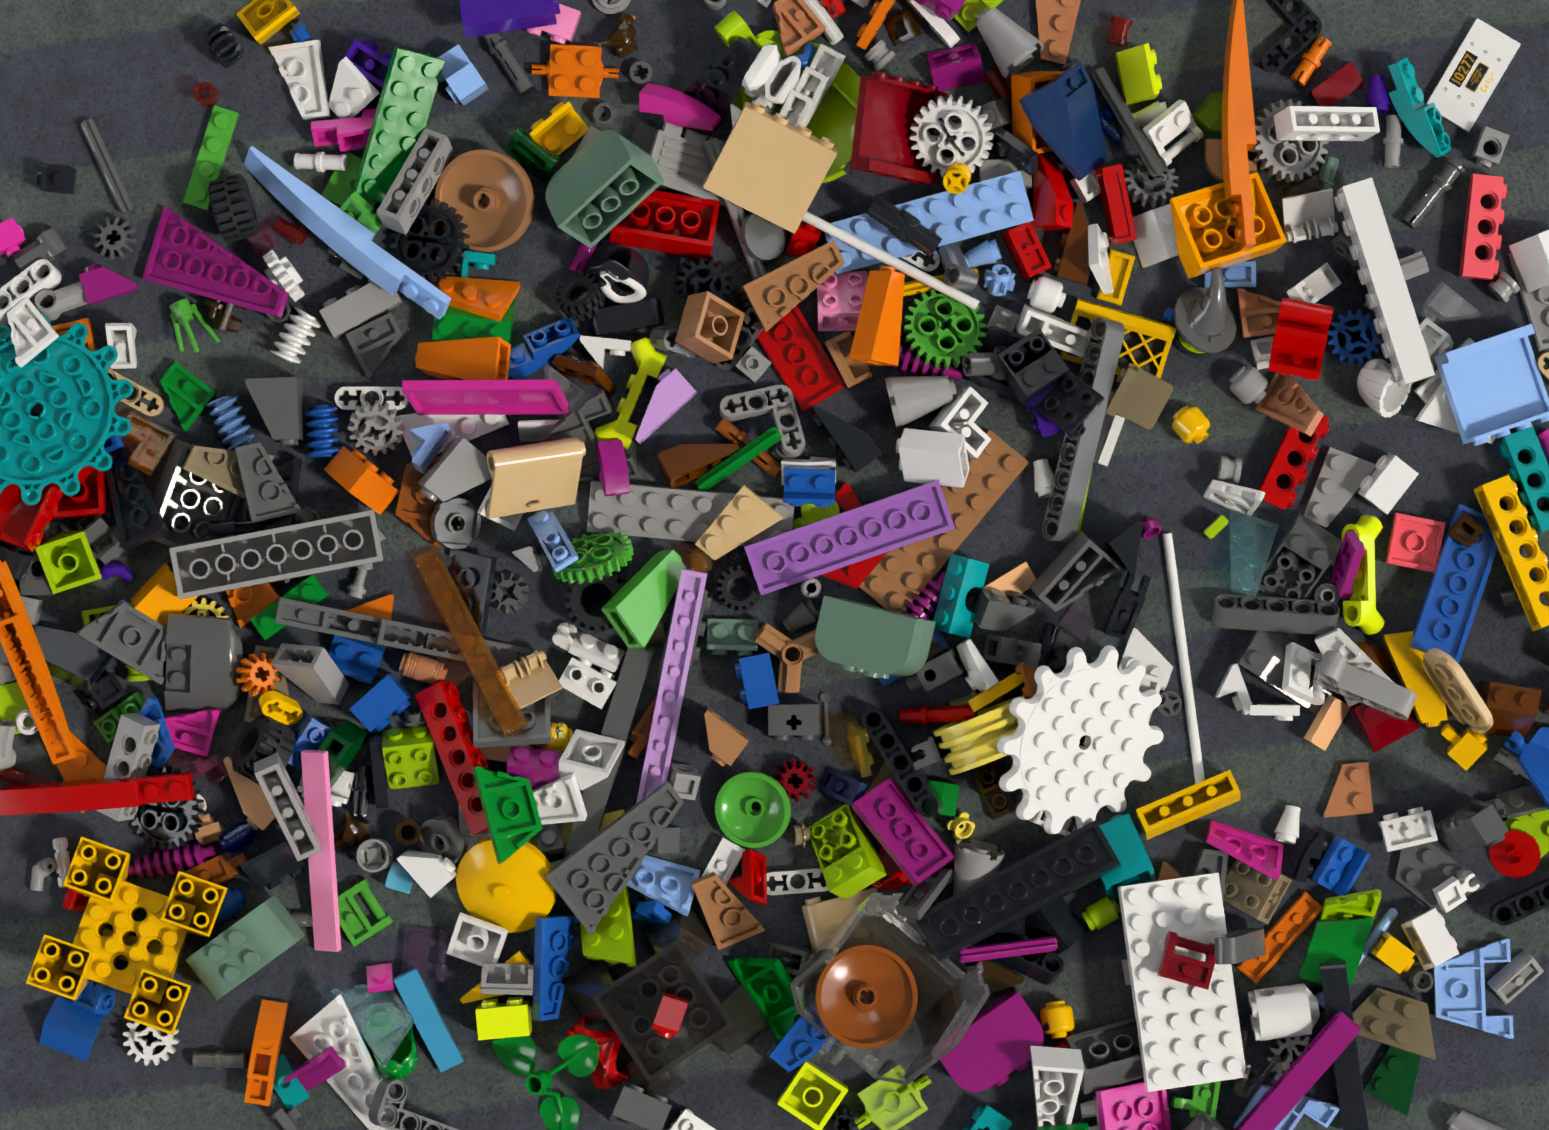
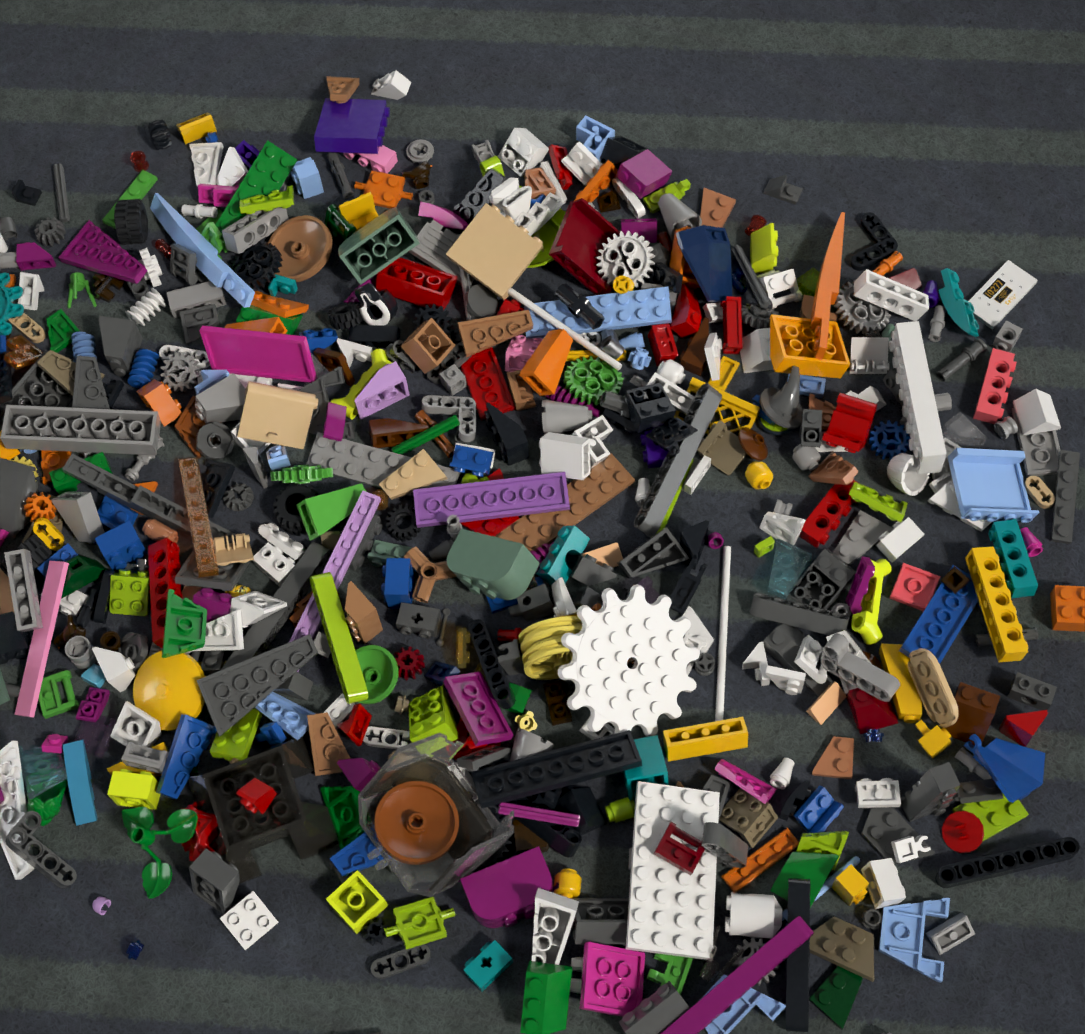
camera: 20 degrees right, 25 degrees down
clear pink slope [248,221,280,258] -> none
none -> magenta slope [76,687,110,722]
none -> dark grey plate [170,244,198,285]
none -> lime wing [240,185,294,214]
none -> lime beam [310,572,368,704]
none -> magenta slope [337,758,384,795]
none -> reddish brown dish [738,427,768,461]
none -> dark grey slope [800,409,822,448]
none -> lime wing [849,482,908,522]
none -> clear blue plate [863,729,884,742]

